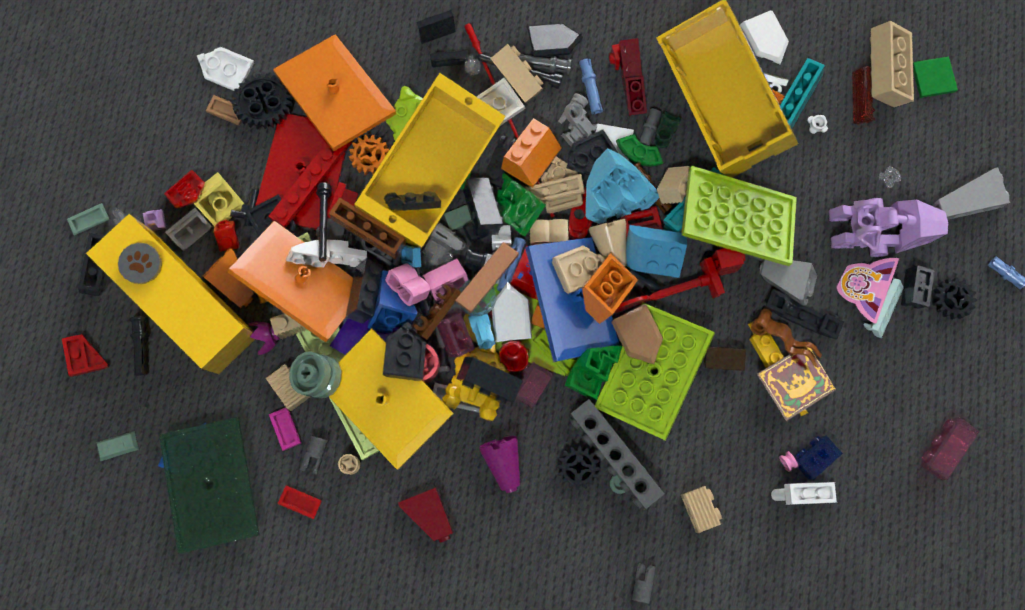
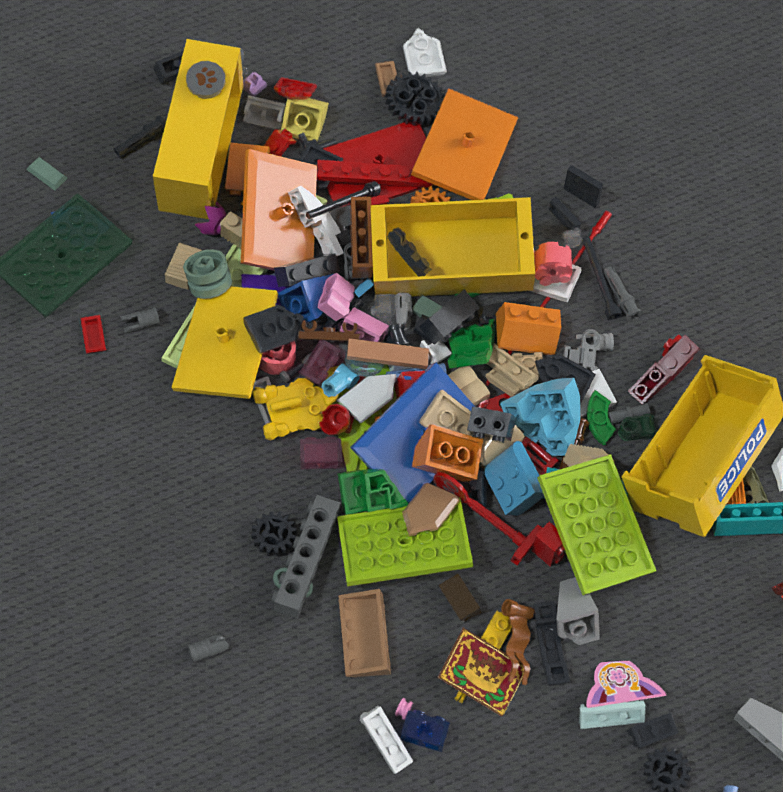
camera: 50 degrees right, 15 degrees down
red wing [62,334,109,377] -> none
sand green tile [67,203,109,236] -> none
dark pink tile [269,407,301,451] -> none
tan wheel [338,454,361,475] -> none
dark red slope [398,488,454,543] -> none
black brick [456,357,522,404] -> none
magenta cone [479,435,520,493] -> none
tan brick [490,44,544,103] -> none
tile [527,23,583,57] -> none
medium blue pin [579,59,603,114] -> none
tan brick [681,486,722,533] -> none
white plate [807,115,828,134] -> none
lavender piece [828,198,948,257] -> none
clear plate [878,166,901,188] -> none
none -> medium nougat slope [339,589,391,677]
none -> black brick [467,406,516,443]
none -> coral brick [534,242,572,286]

